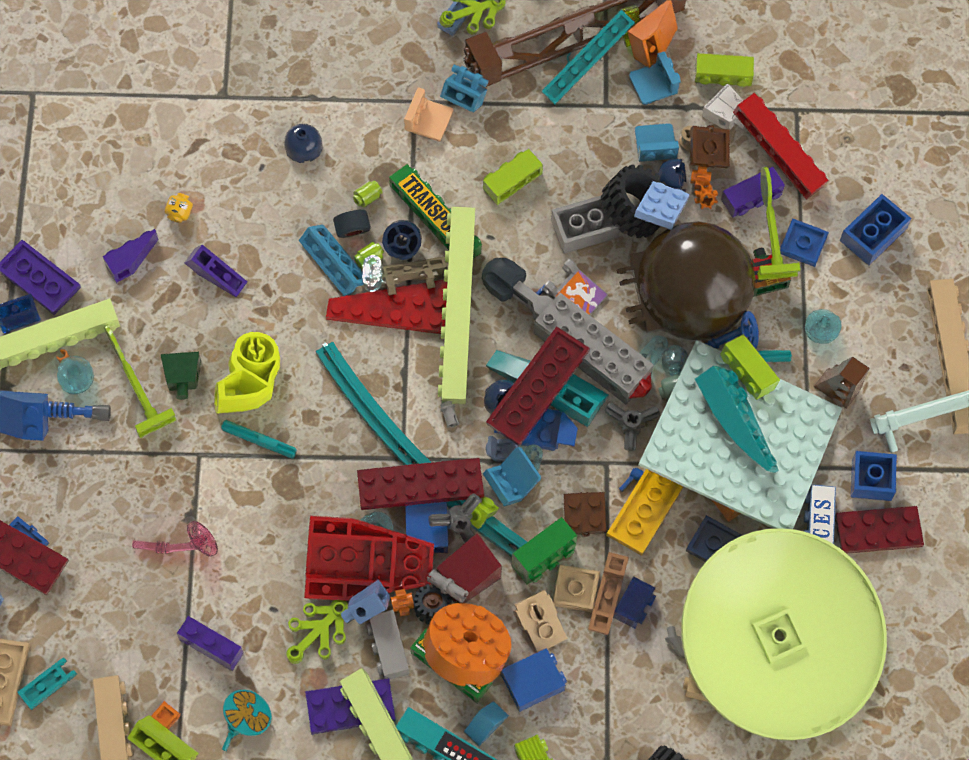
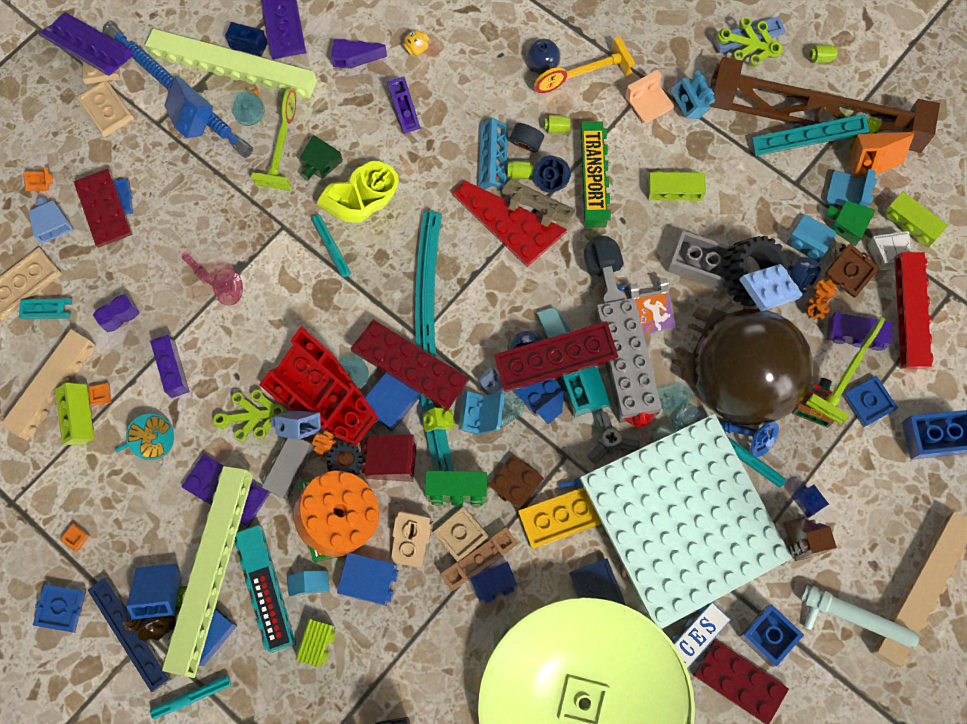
camera: 45 degrees right, 5 degrees up
clear light blue beam [362,255,383,292] -> none
light grey pin [427,570,468,603] -> none
dark grey bush [429,494,481,543] -> none
yellowish green brick [438,207,475,404] -> none
light grey pin [440,401,460,428] -> none
teal wedge [695,365,779,473] -> none
lime brick [720,334,780,400] -> none
clear light blue piece [804,309,842,344] -> none
none -> dark purple brick [93,294,140,333]
none -> yellow piece [534,36,635,93]
none -> clear blue brick [793,484,829,518]
none -> green torso [825,201,876,246]

